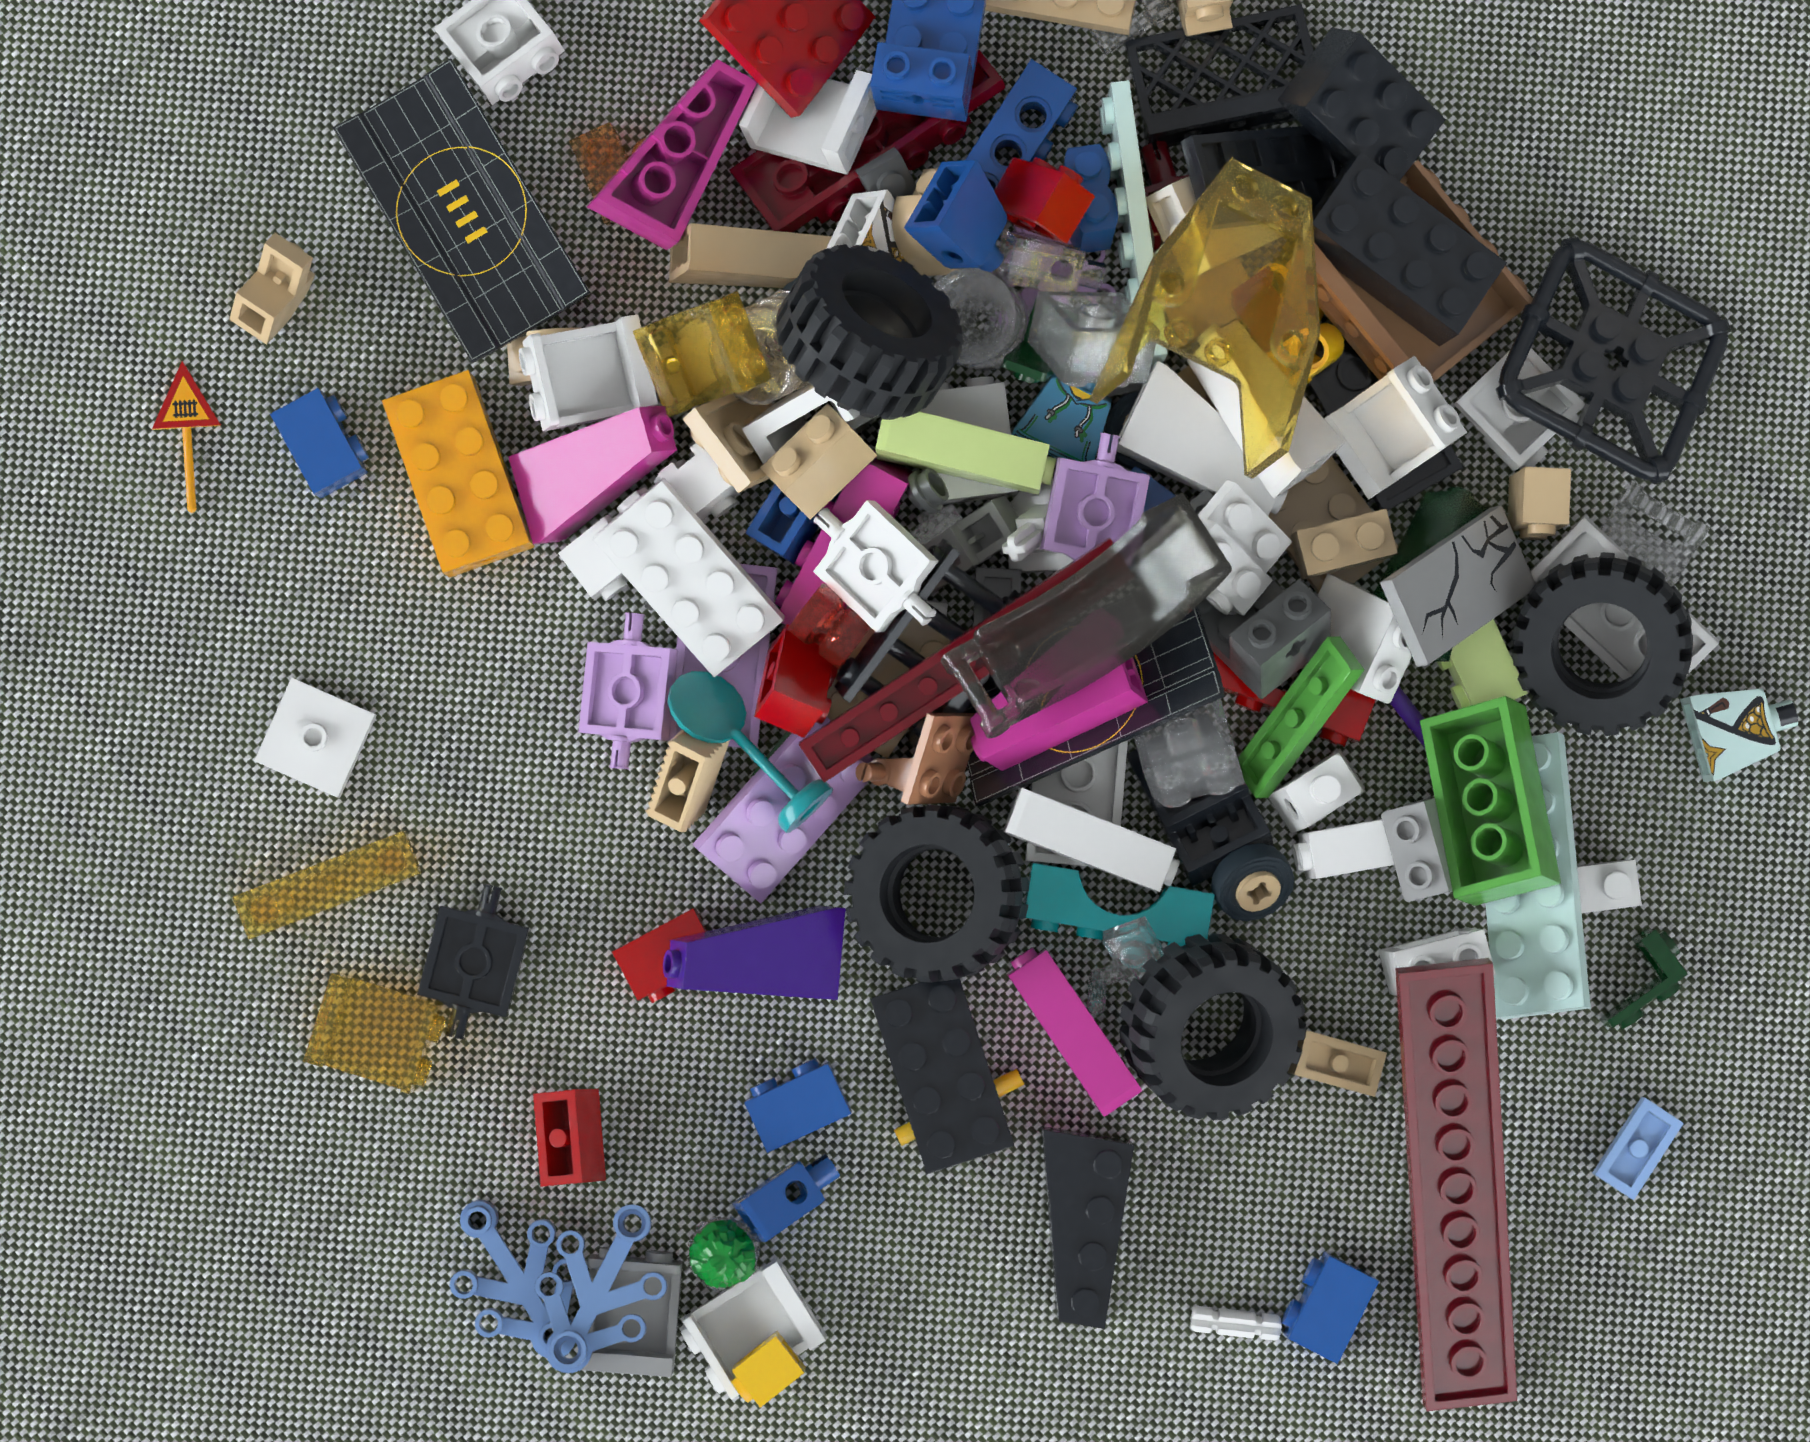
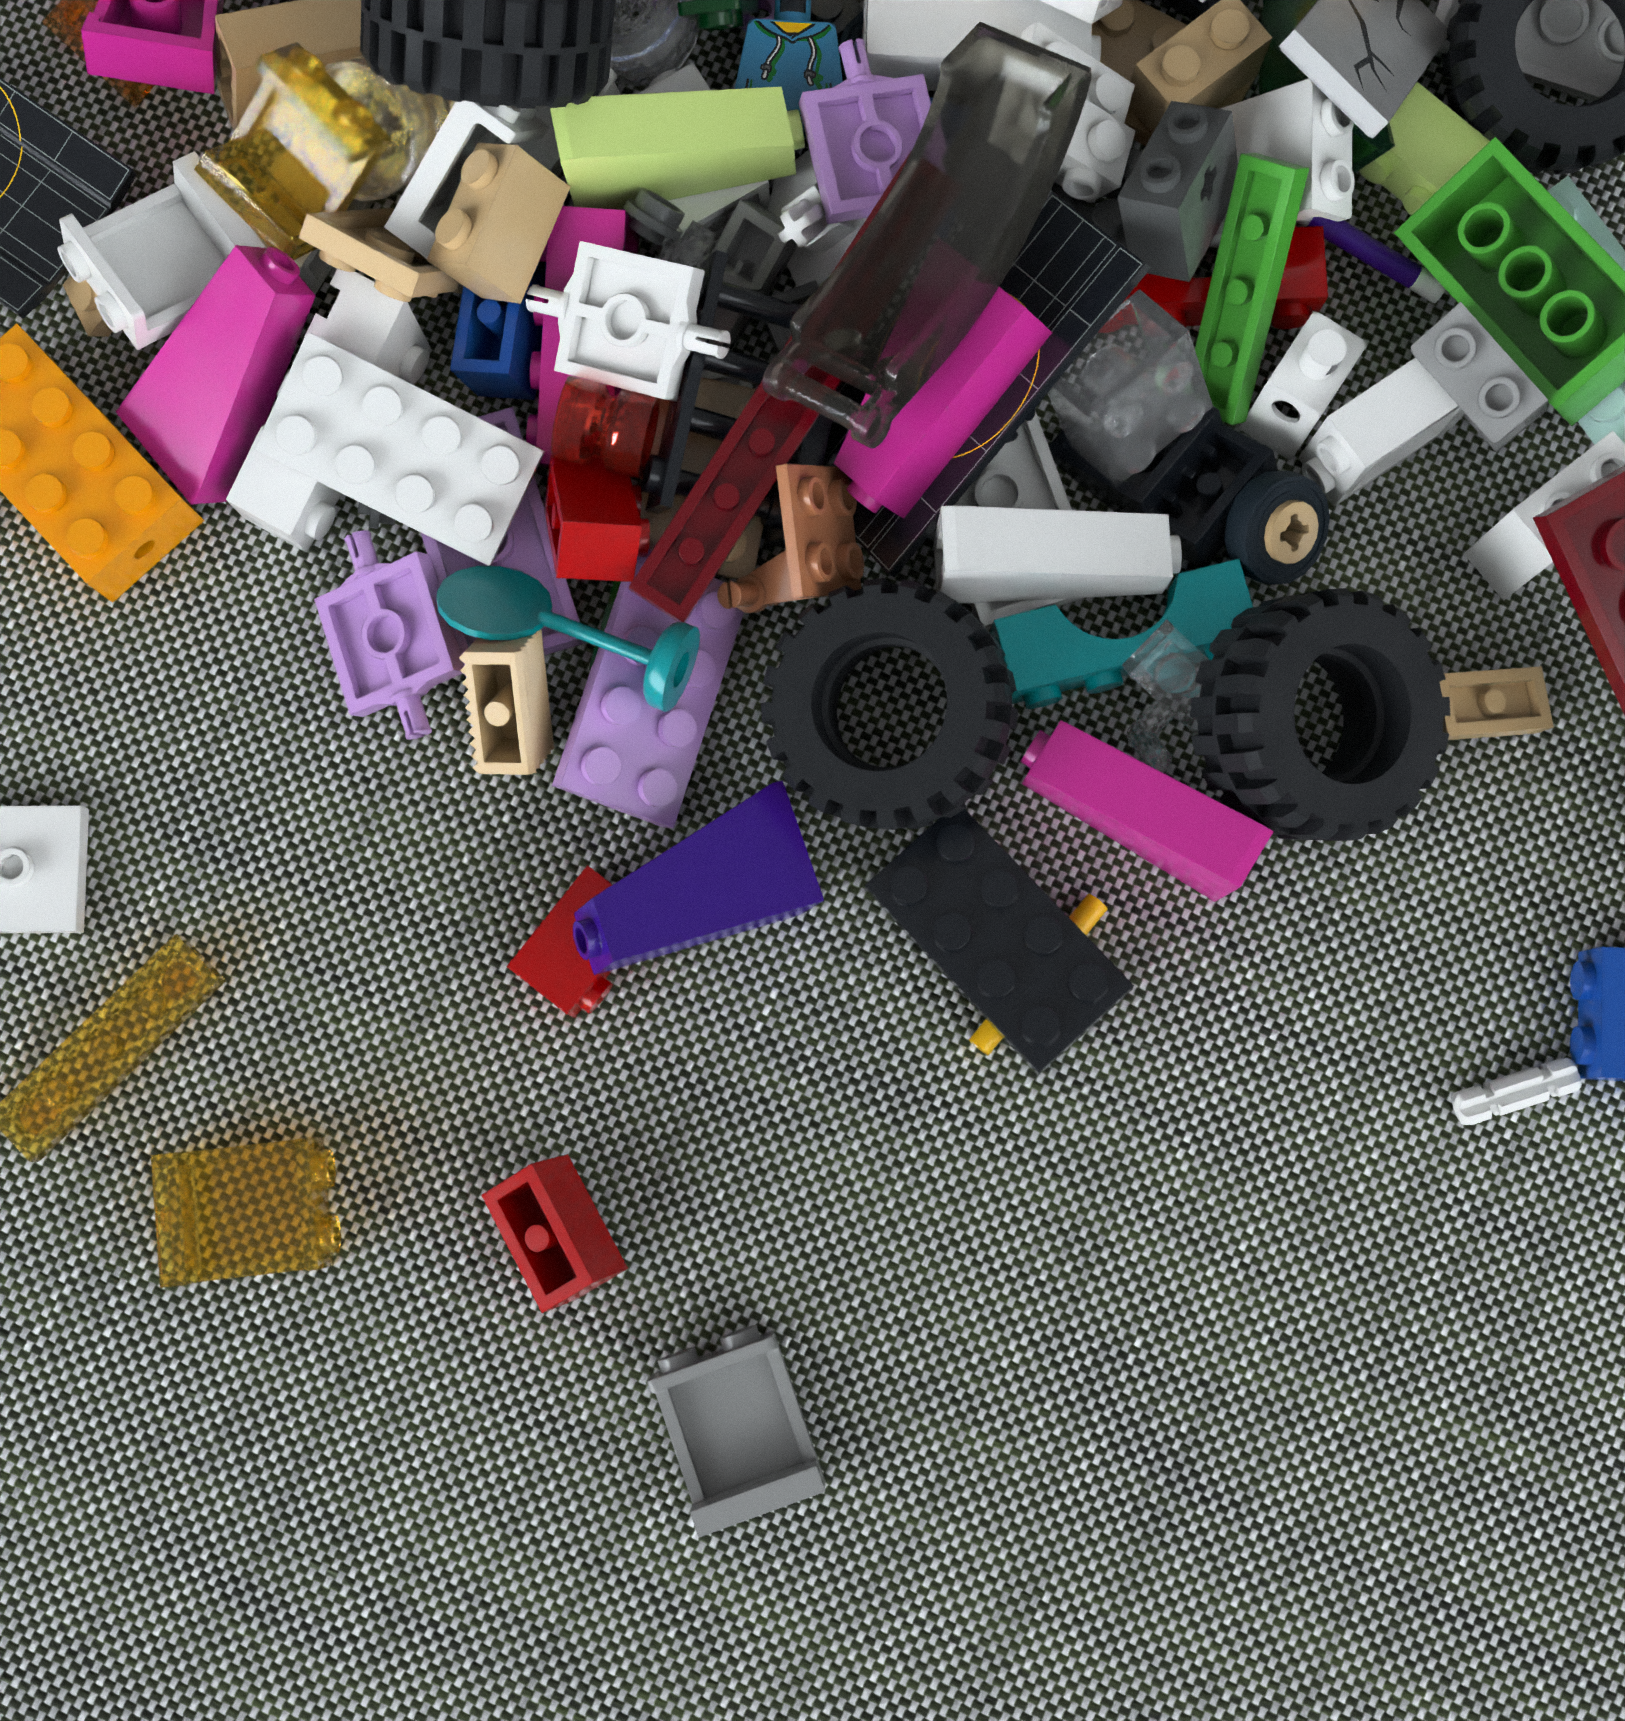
camera: 20 degrees left, 5 degrees down
black plate [417,883,531,1040] -> none
medium blue plant [450,1200,575,1358] -> none
medium blue plant [535,1205,668,1373] -> none
white panel [681,1257,827,1400] -> none
green piece [687,1216,760,1291] -> none
yellow brick [731,1330,806,1408] -> none
blue torso [732,1154,840,1242] -> none
blue brick [744,1058,852,1153] -> none
black wedge [1041,1126,1134,1329] -> none

